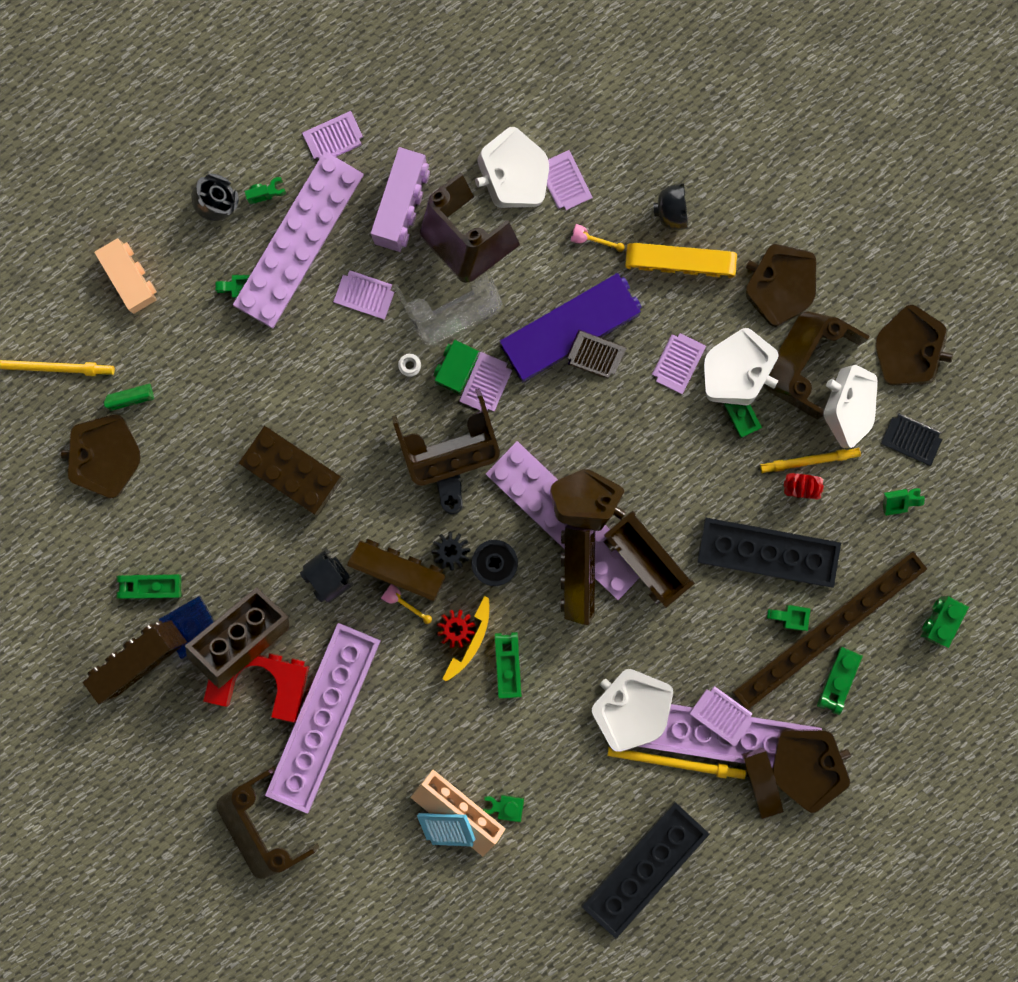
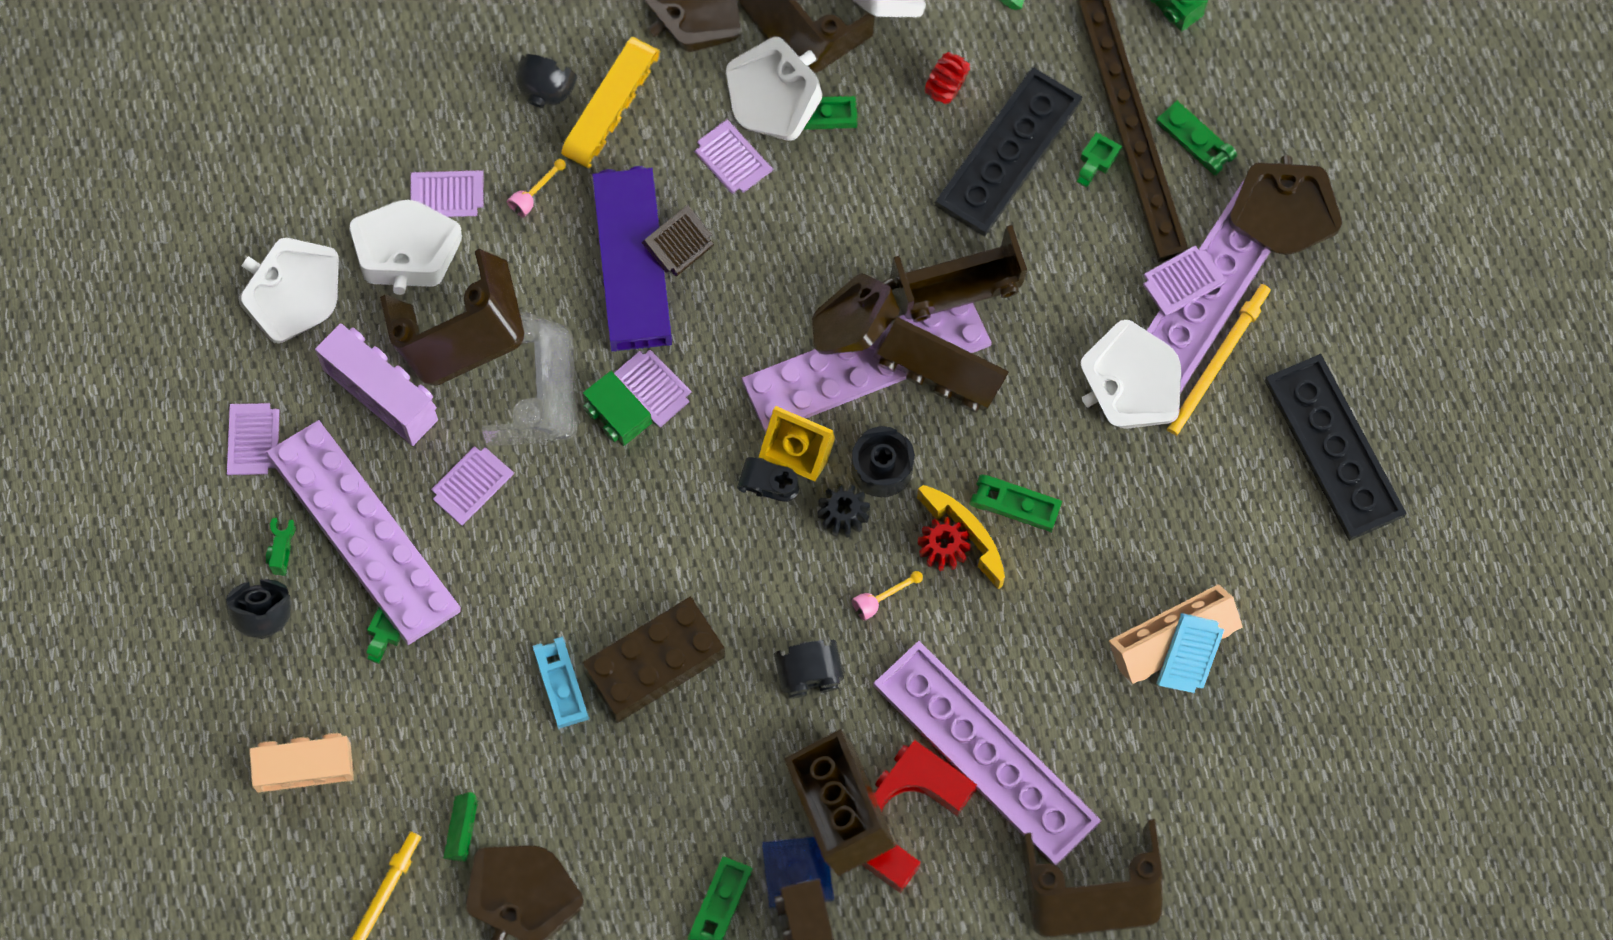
camera: 65 degrees left, 15 degrees down
dark brown slope [347,539,446,601] -> none
dark brown windscreen [392,389,500,486] -> none
white plate [398,354,421,377] -> none
green plate [483,795,524,822] -> none
dark brown slope [741,748,784,819] -> none
yellow piece [760,447,861,474] -> none
none -> white animal [239,238,339,343]
none -> medium azure plate [533,636,589,729]
none -> yellow slope [759,406,835,481]

